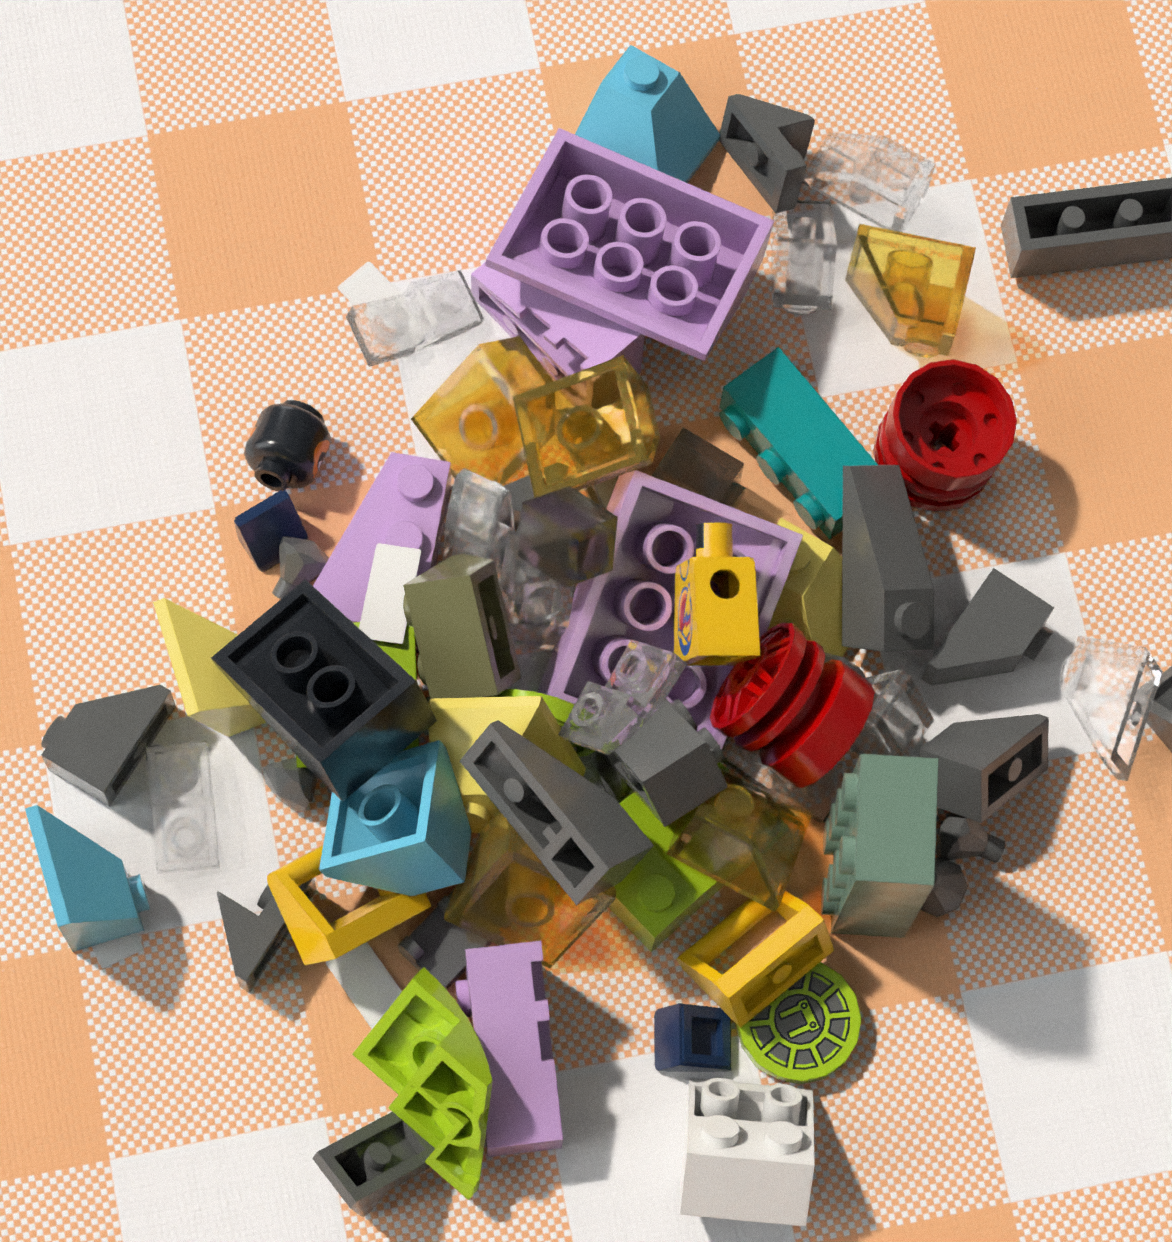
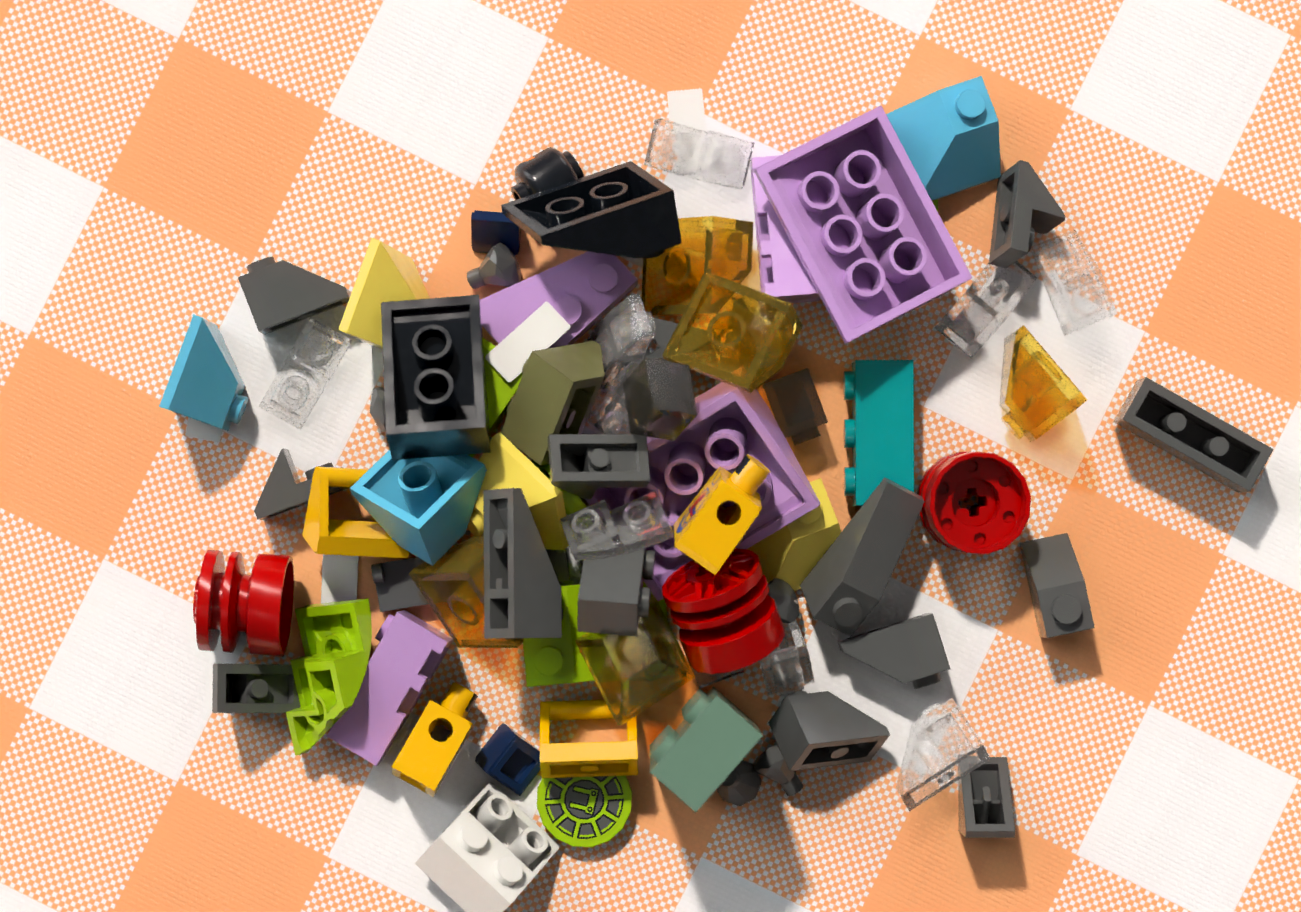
camera: 45 degrees right, 15 degrees up
none -> red wheel [193,550,294,657]
none -> yellow torso [391,682,478,797]
none -> black slope [501,161,682,259]
none -> dark grey slope [548,434,650,499]
none -> dark grey slope [1020,533,1095,638]

